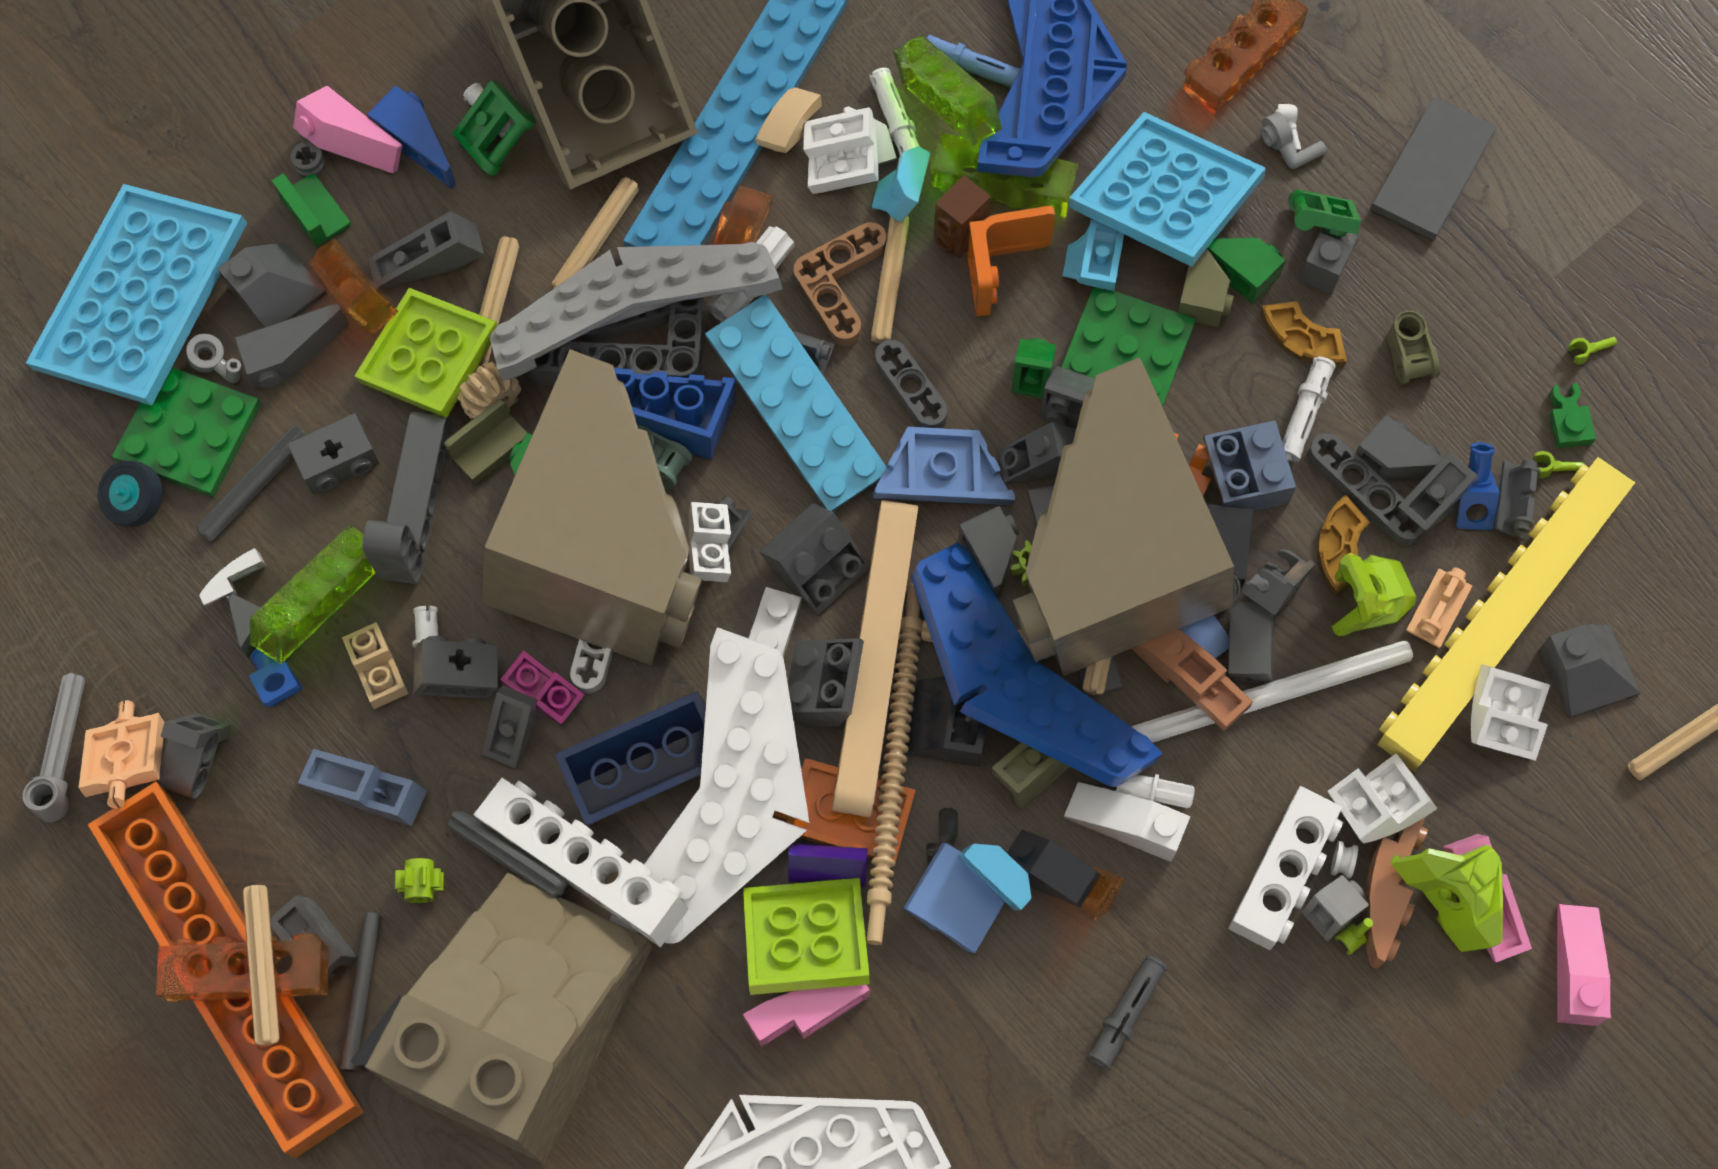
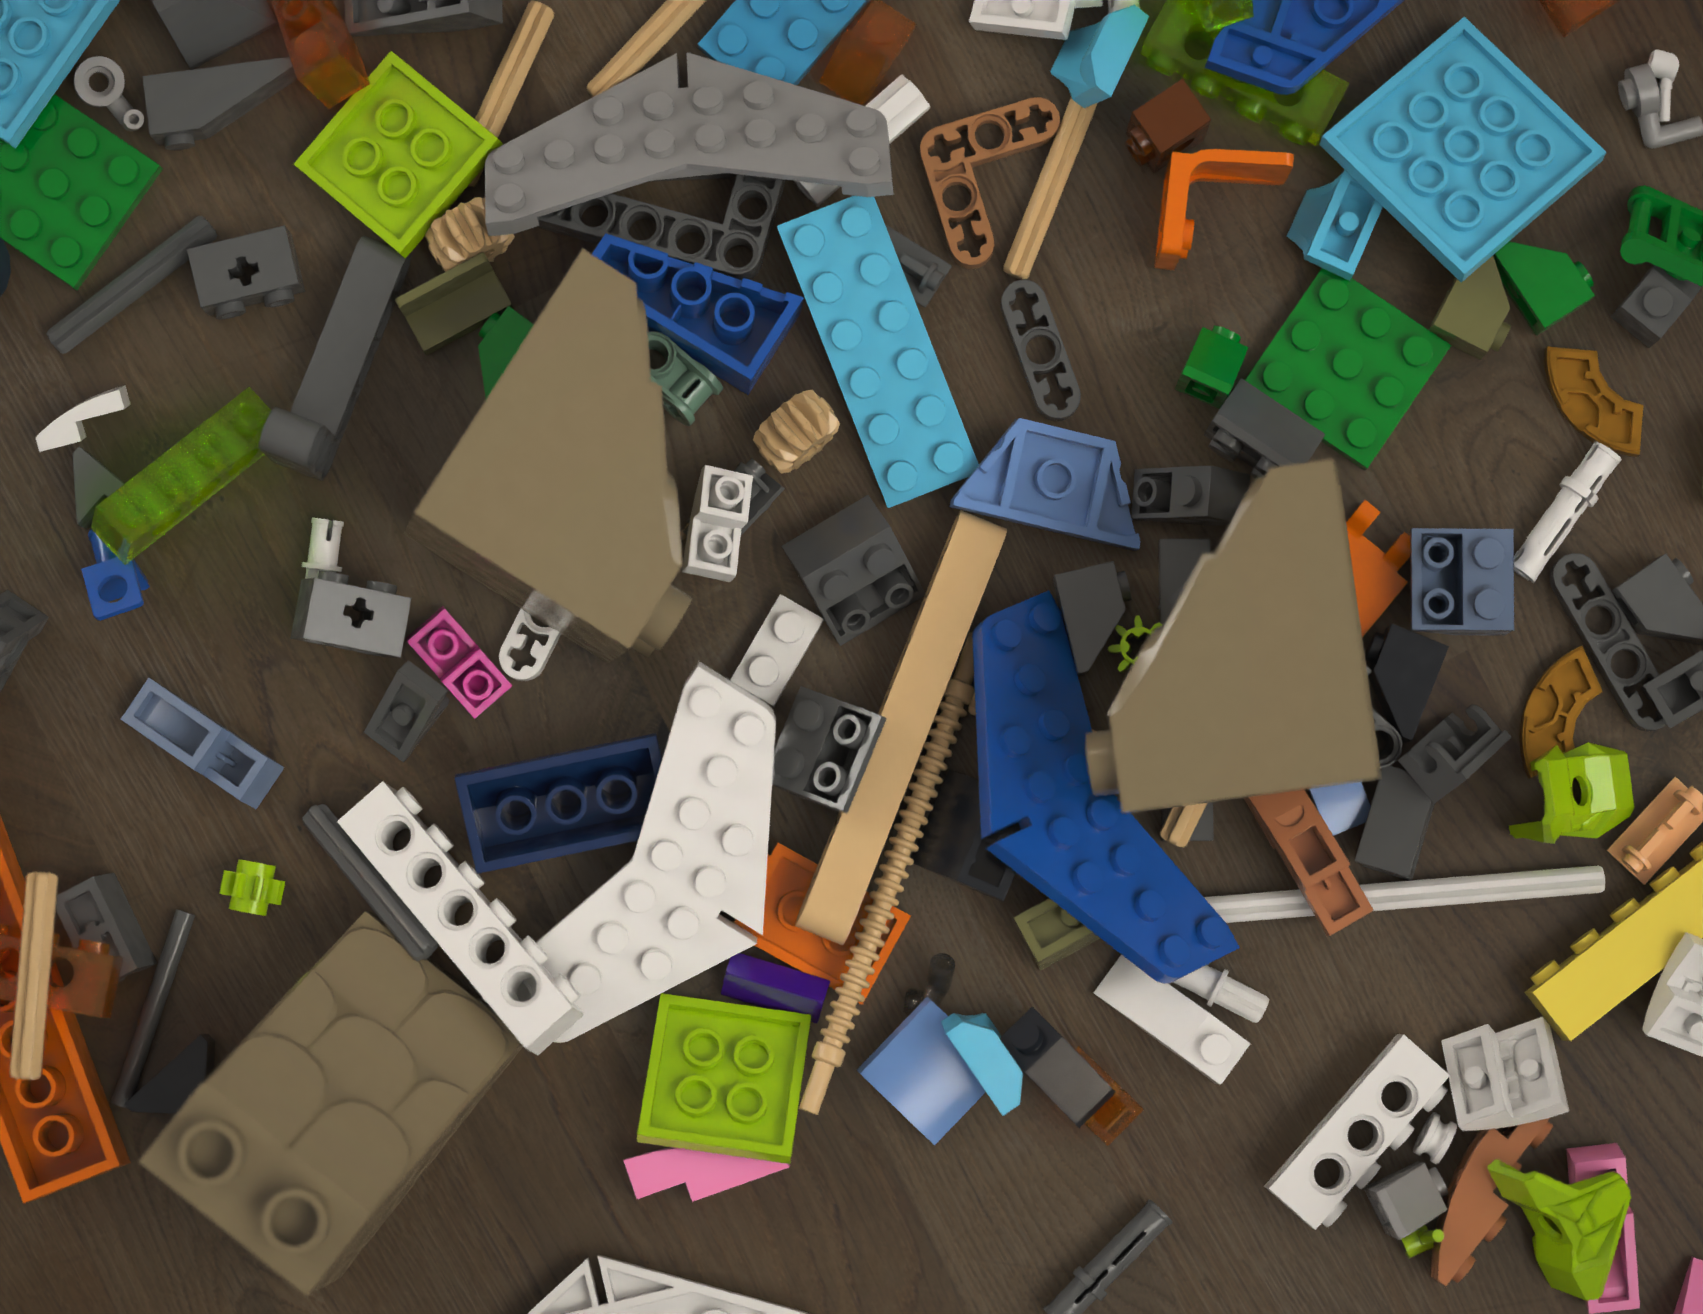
camera: 15 degrees right, 15 degrees up
tan slope [342,622,409,709] -> none
none -> tan gear [753,390,840,474]

